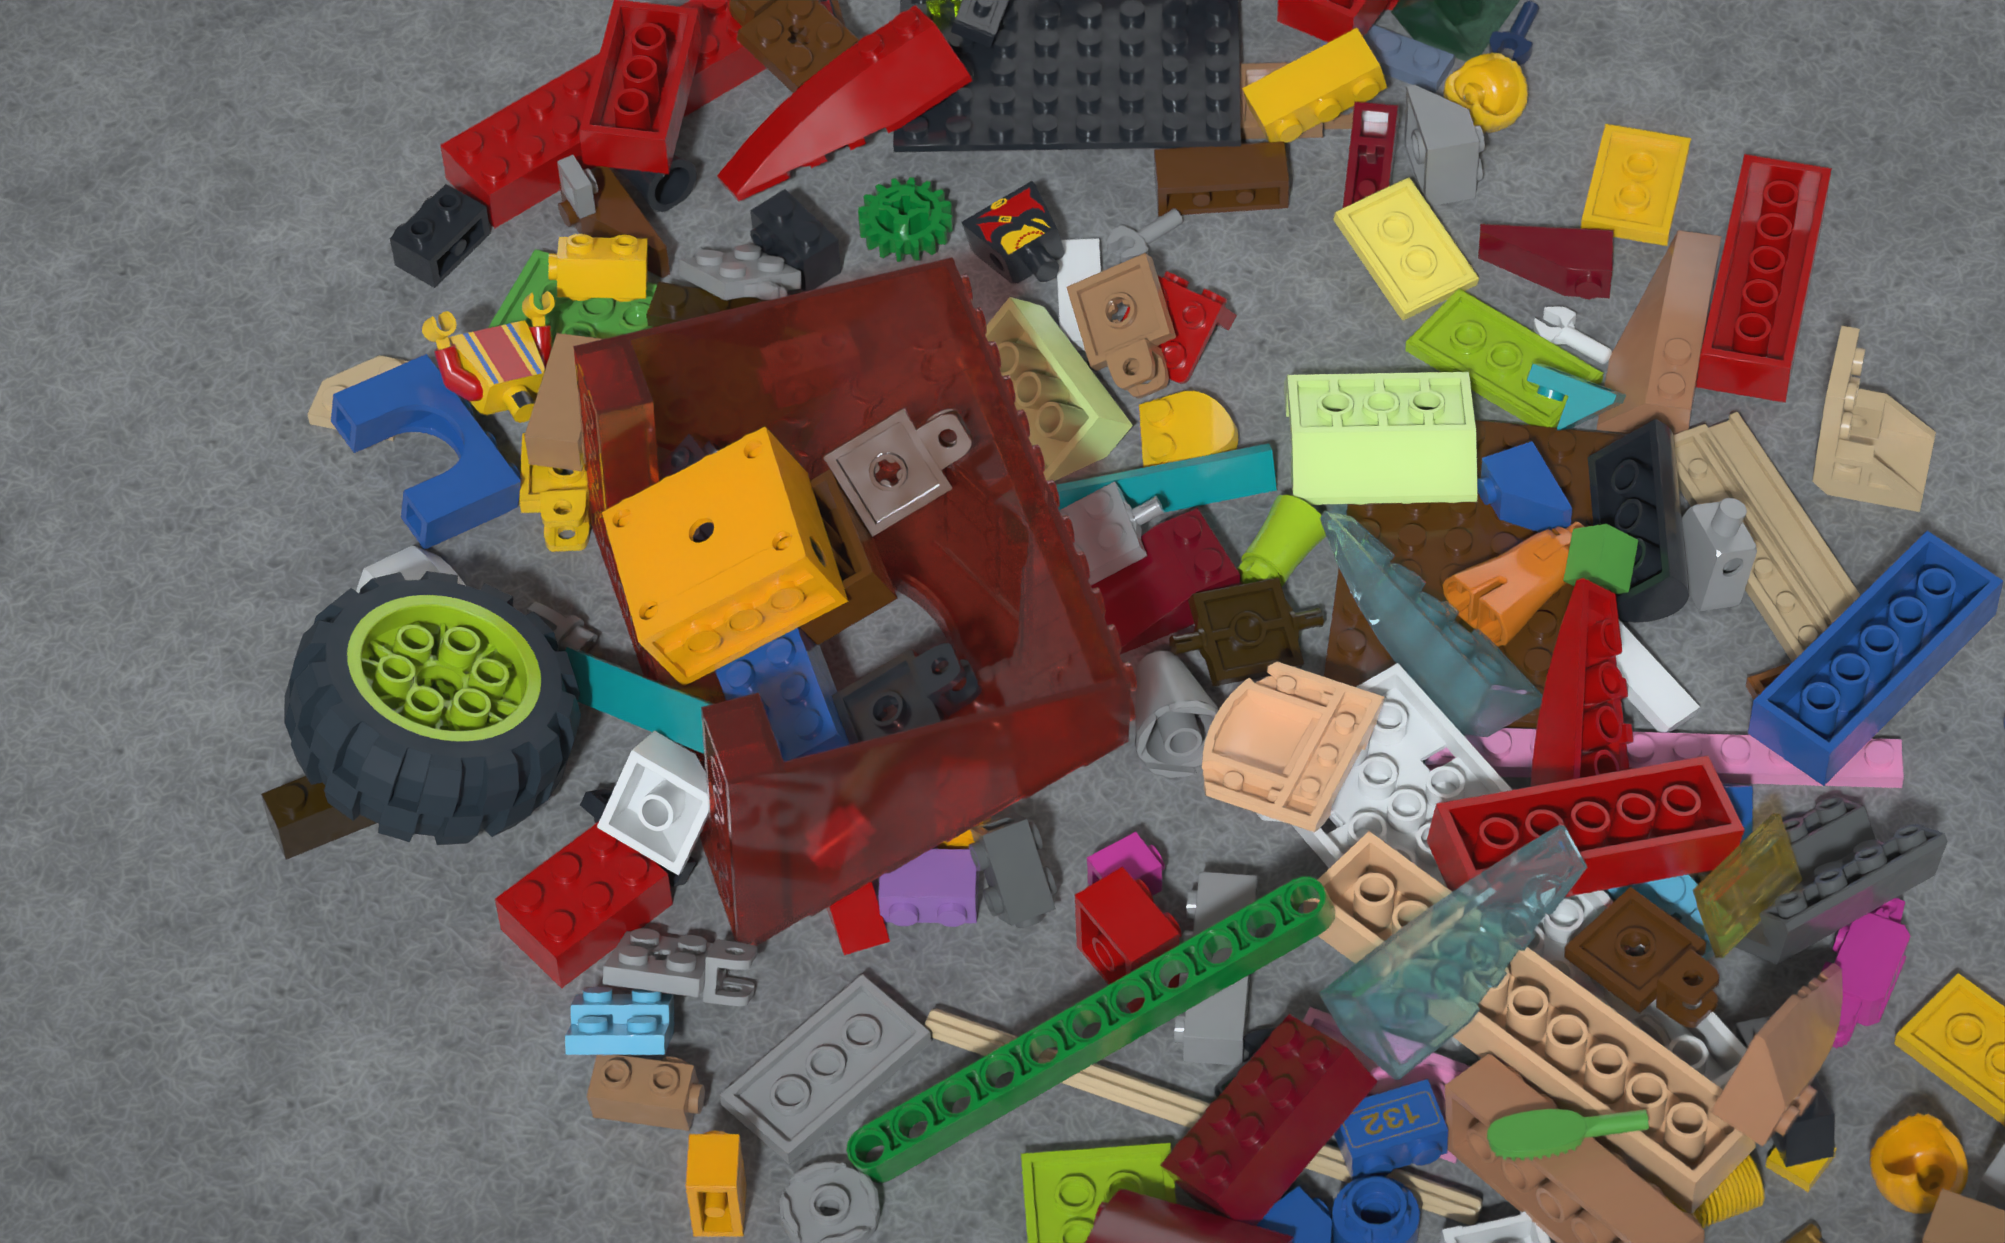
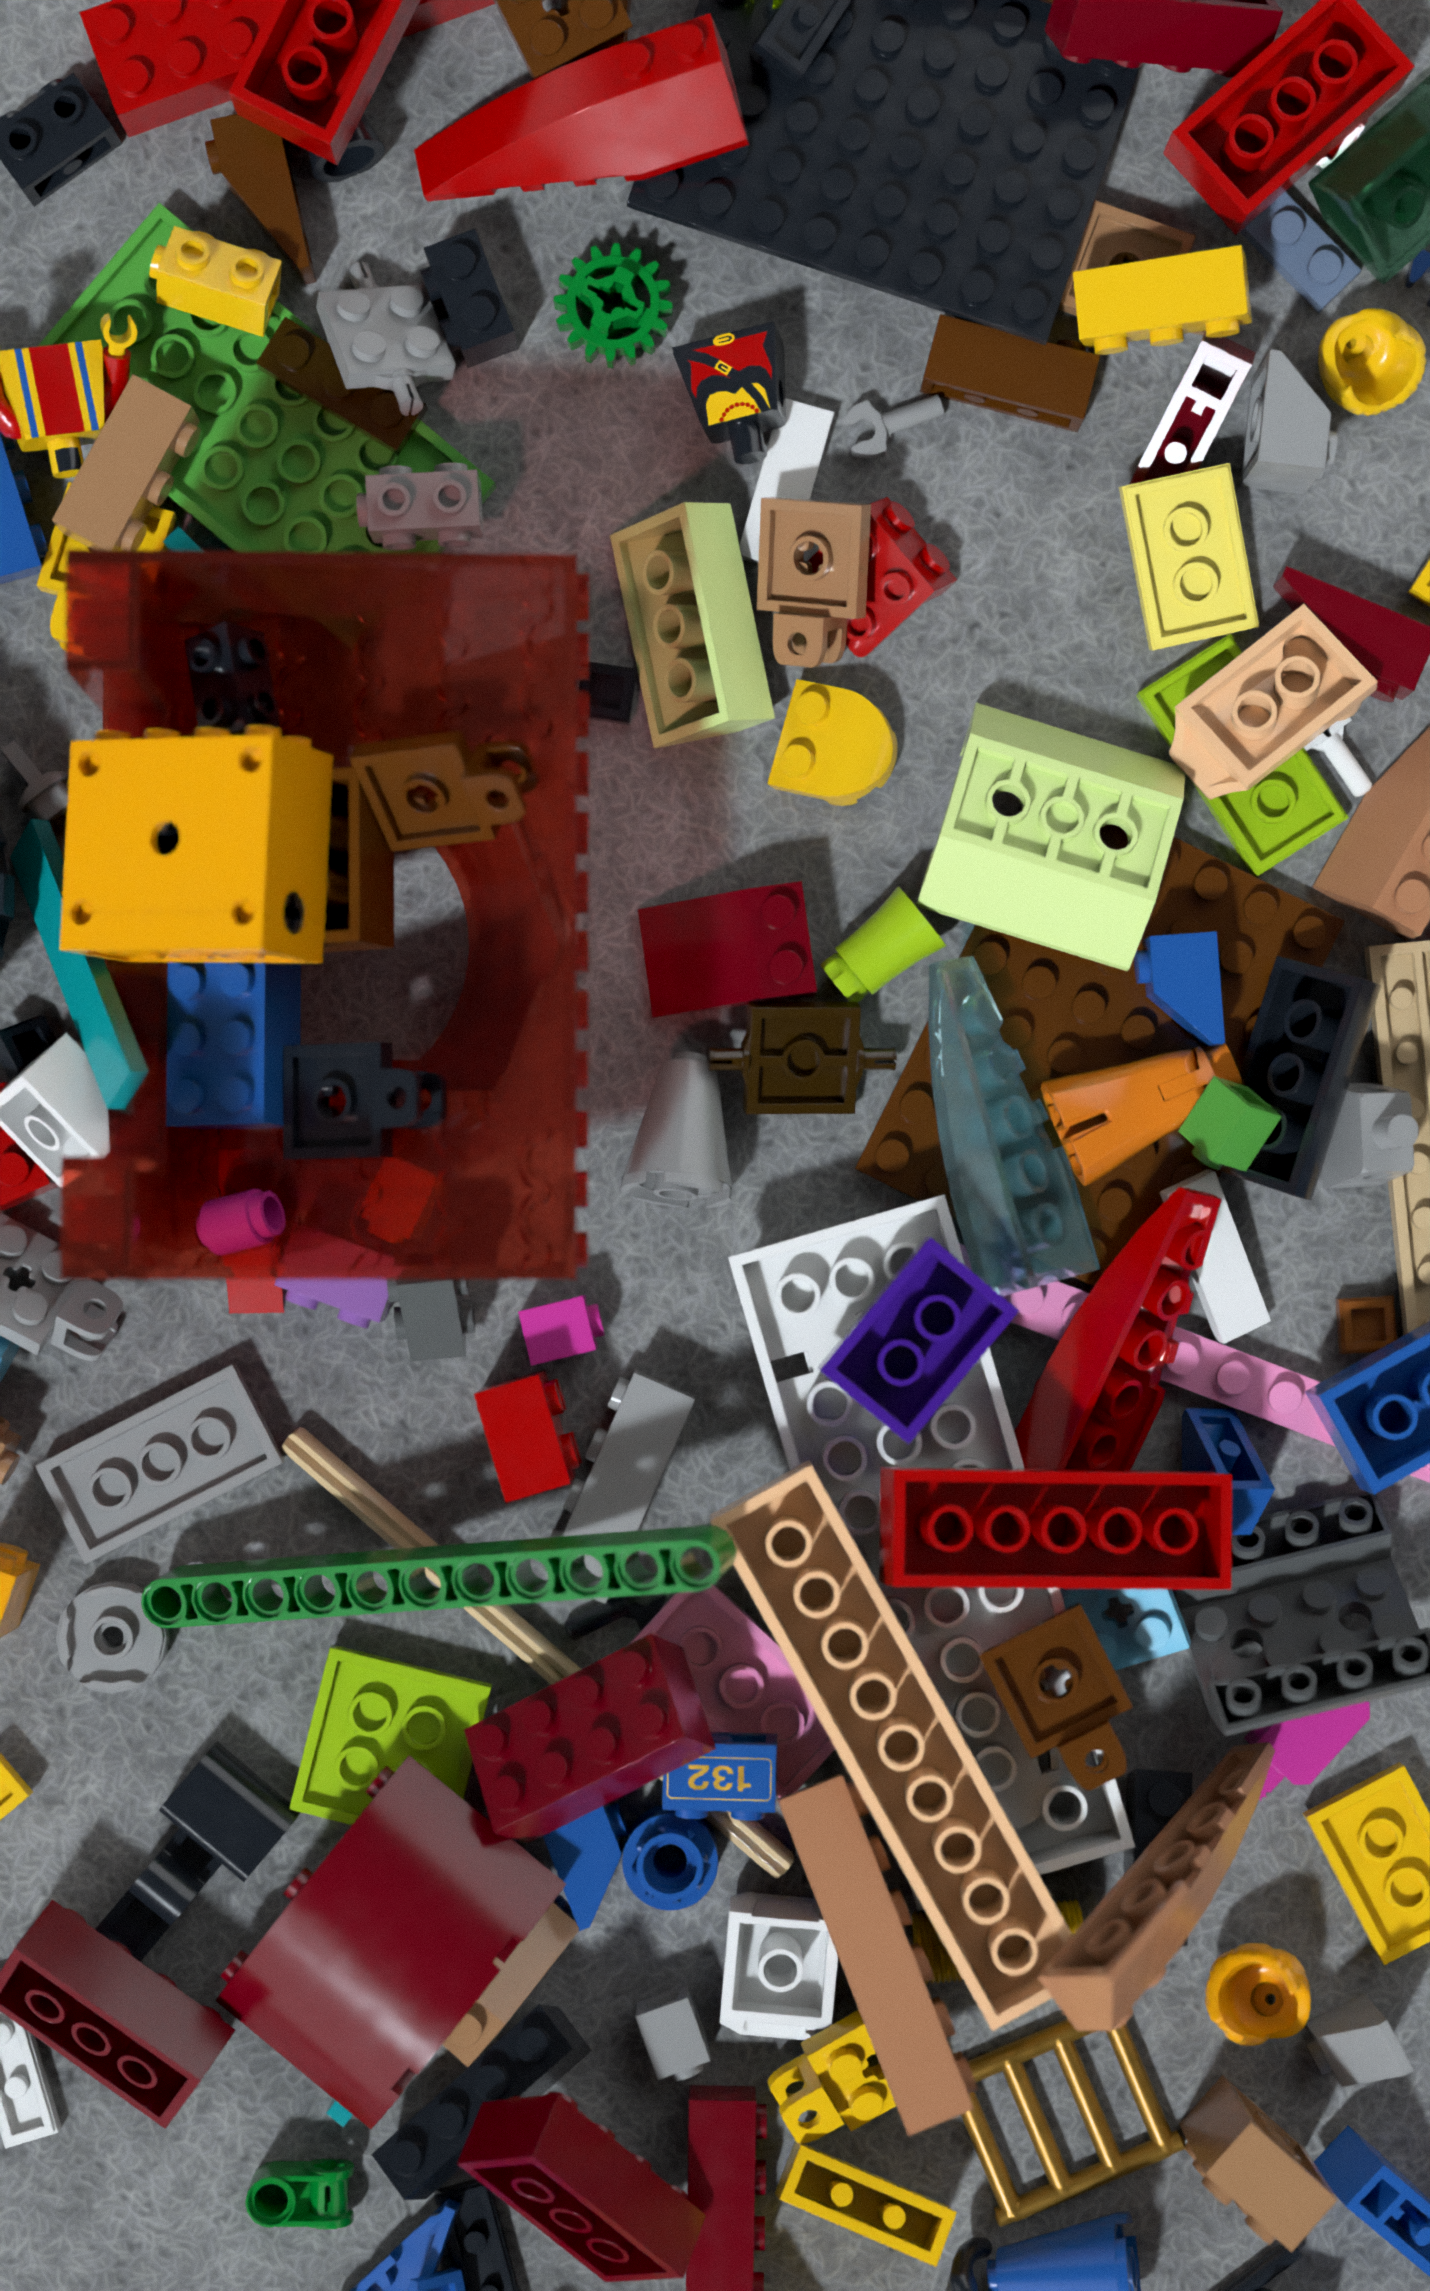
camera: 15 degrees right, 35 degrees up
light grey plate [557,155,598,219] -> none
teal tile [1002,443,1277,542] -> none
light grey plate [1018,481,1165,598] -> none
light nougat slope [1202,662,1384,832] -> none
clear light blue wedge [1319,825,1587,1080] -> none
bright green piece [1487,1109,1649,1161] -> none
teal slope [1527,363,1626,431] -> none
clear yellow piece [1692,813,1802,958] -> none
none -> dark purple brick [818,1236,1019,1444]
none -> light nougat slope [1169,604,1378,800]

